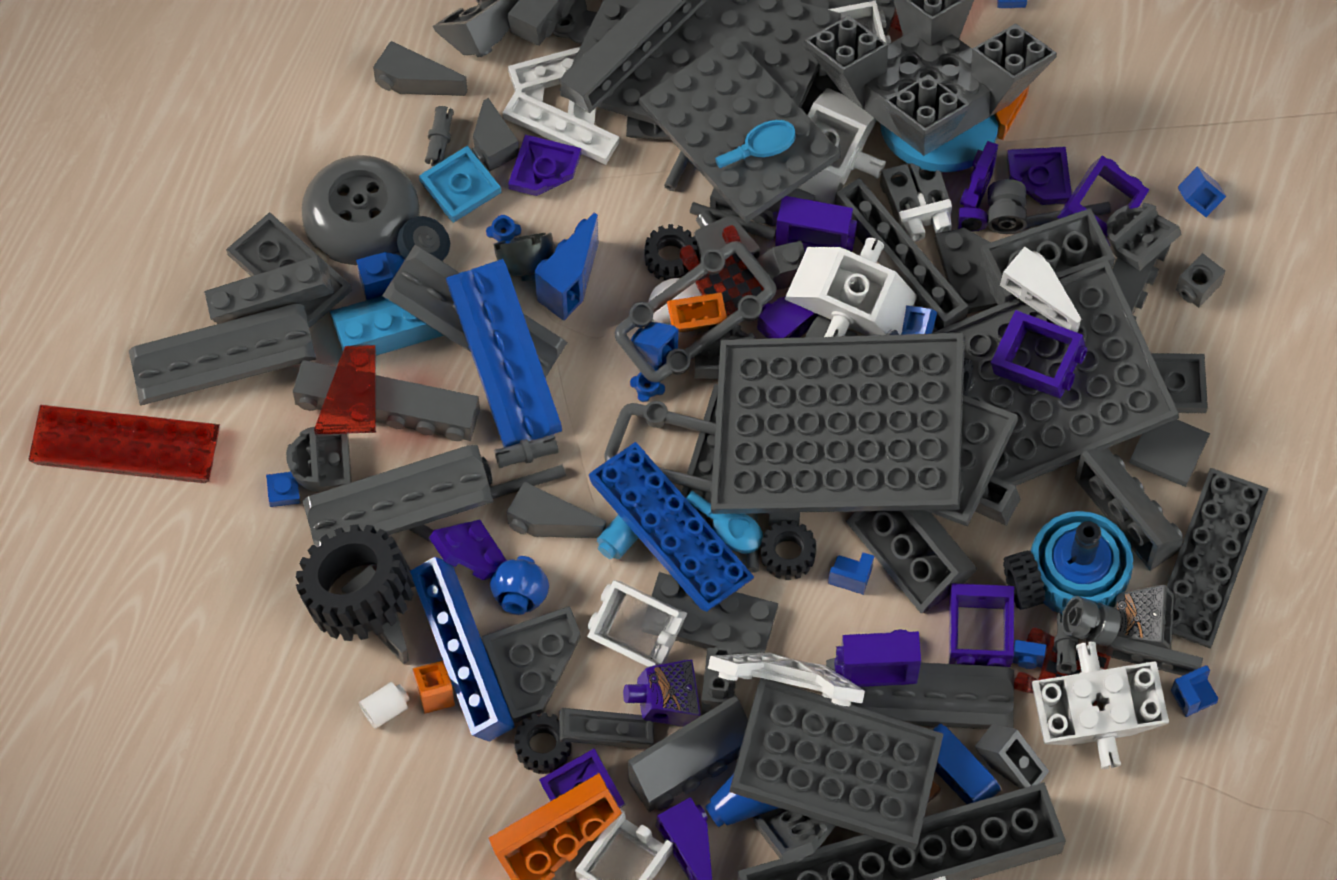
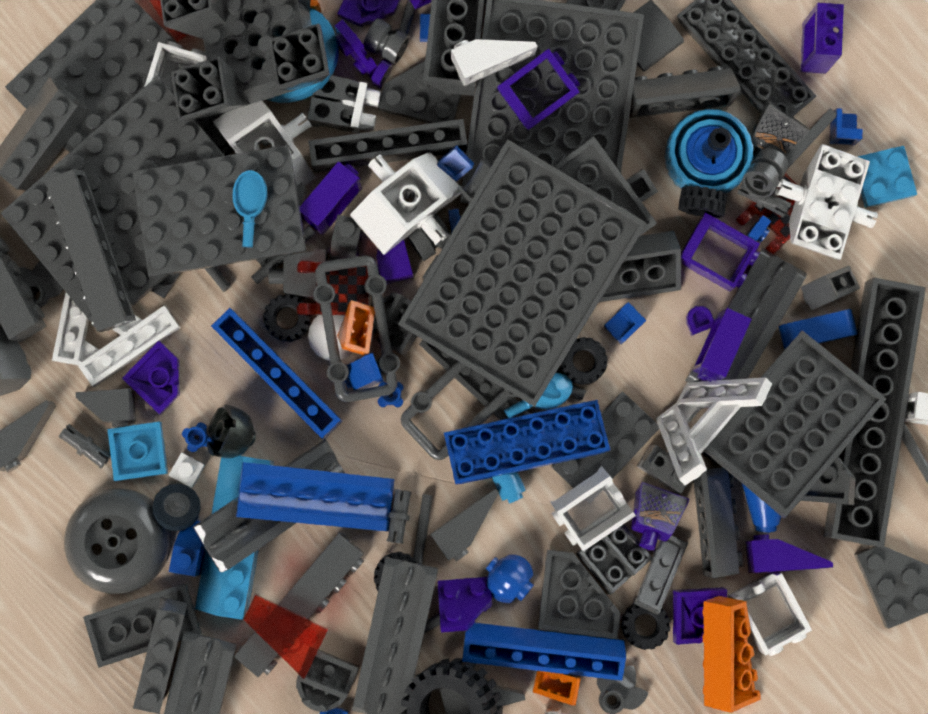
camera: 65 degrees left, 20 degrees up
blue slope [535,212,599,321] -> none
none -> white plate [169,452,206,488]
none -> blue brick [211,308,343,439]
none -> dark grey slope [576,524,652,594]
none -> dark grey plate [597,666,648,714]
none -> dark purple window [801,3,844,74]
none -> dark azure plate [858,146,917,208]

